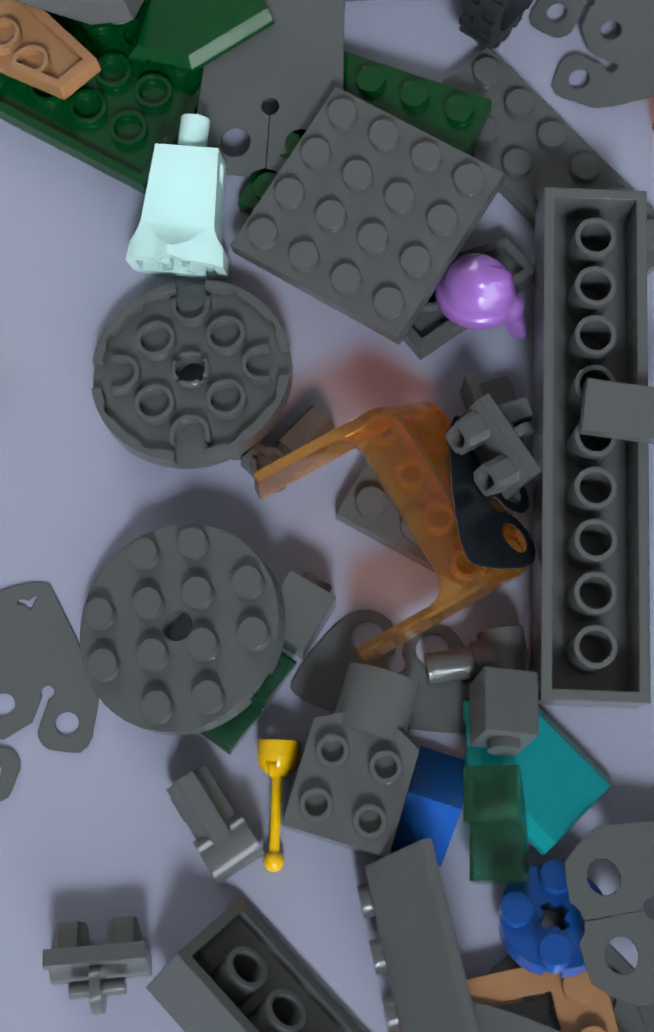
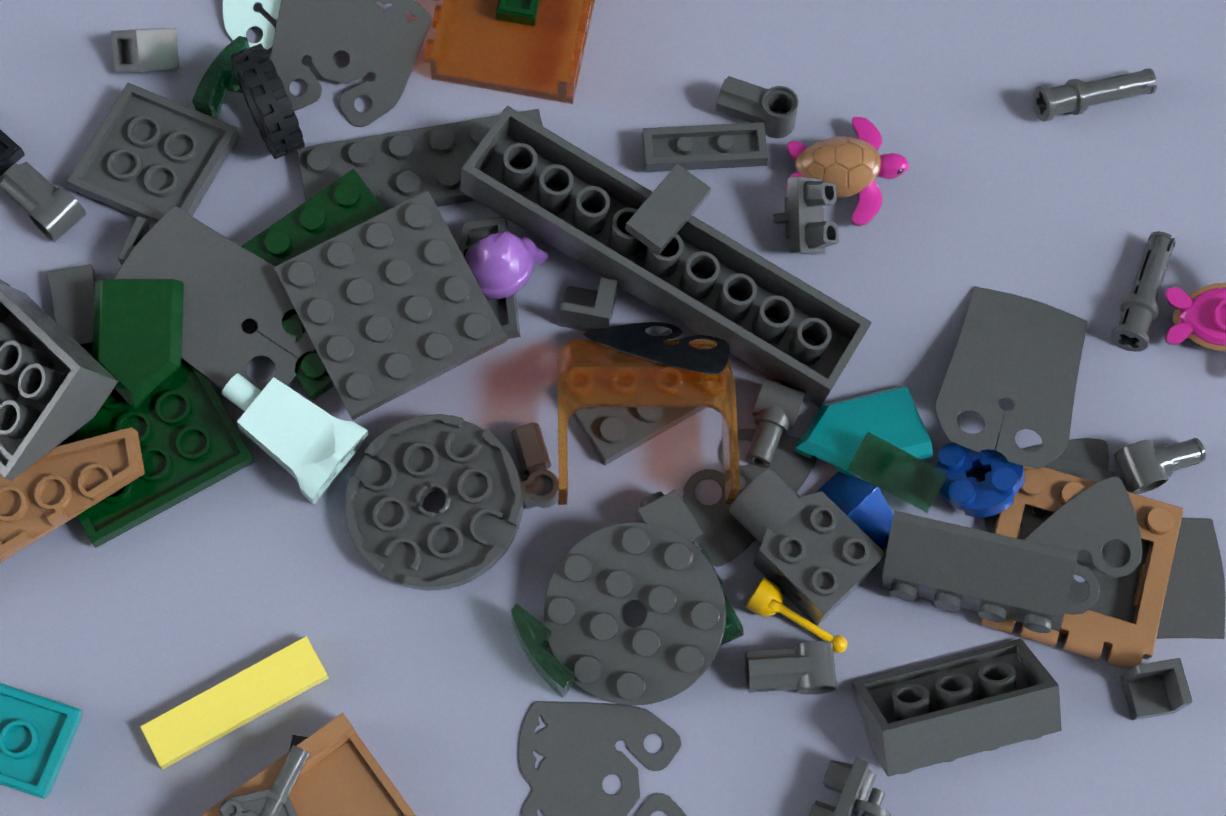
camera: 65 degrees left, 5 degrees down
dark grey hips [445,393,542,500] -> none
dark grey brick [469,666,539,756] -> none
none -> clear green slope [511,603,575,698]

